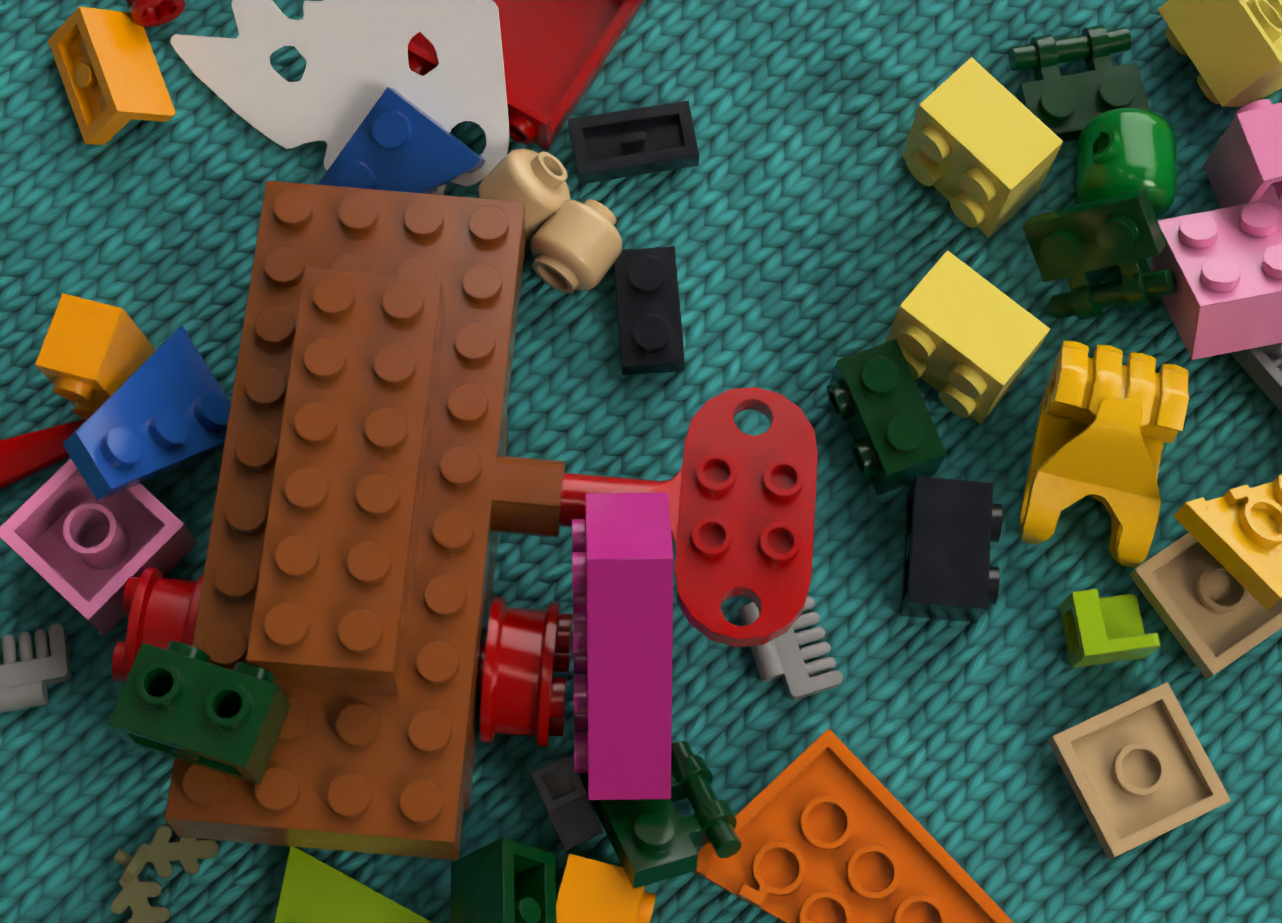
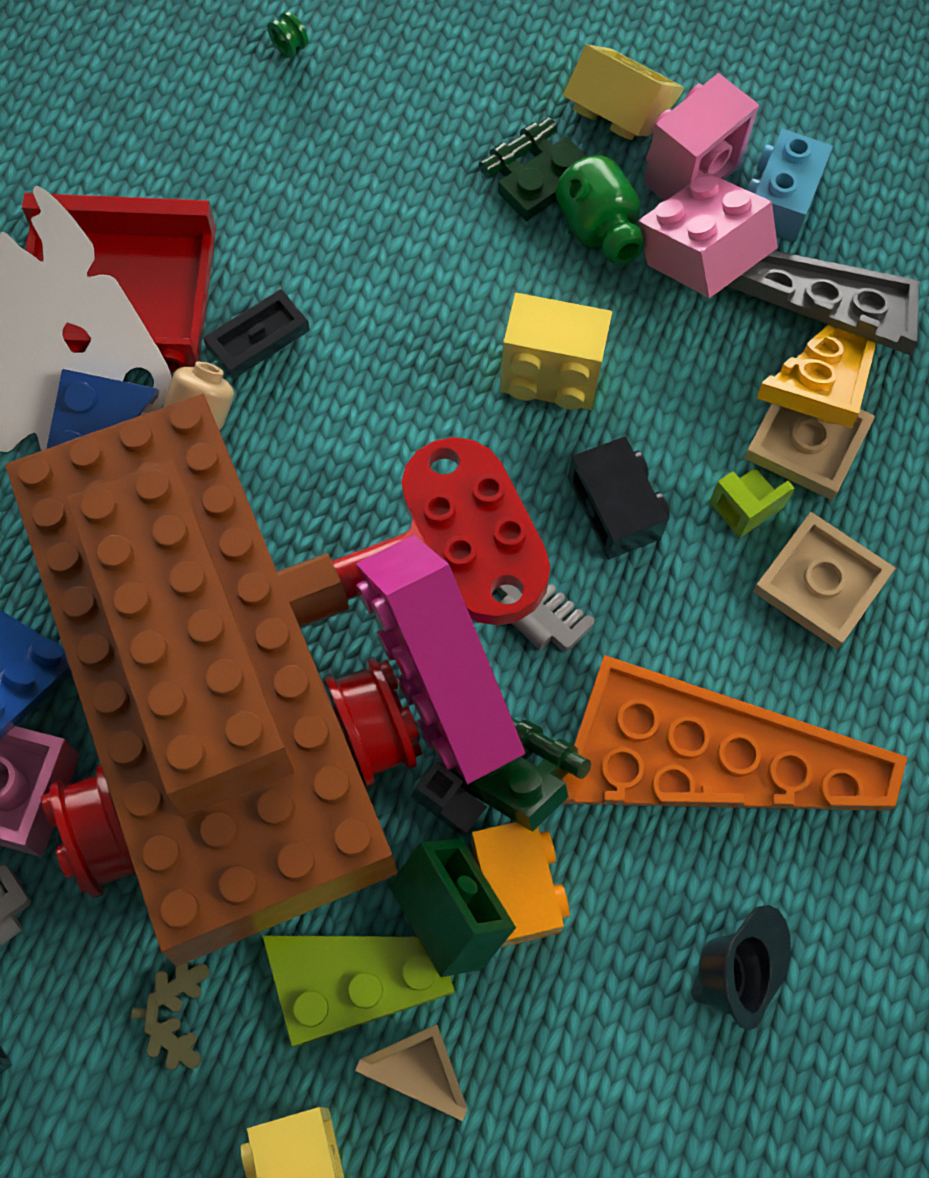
camera: 25 degrees left, 5 degrees down
dark green brick [108,641,292,785] -> none
tan head [530,199,622,294] -> none
black plate [613,246,685,375] -> none
dark green brick [827,339,947,496] -> none
light yellow brick [902,57,1063,238] -> none
yellow piece [1018,341,1189,568] -> none
dark green plate [1022,188,1177,320] -> none

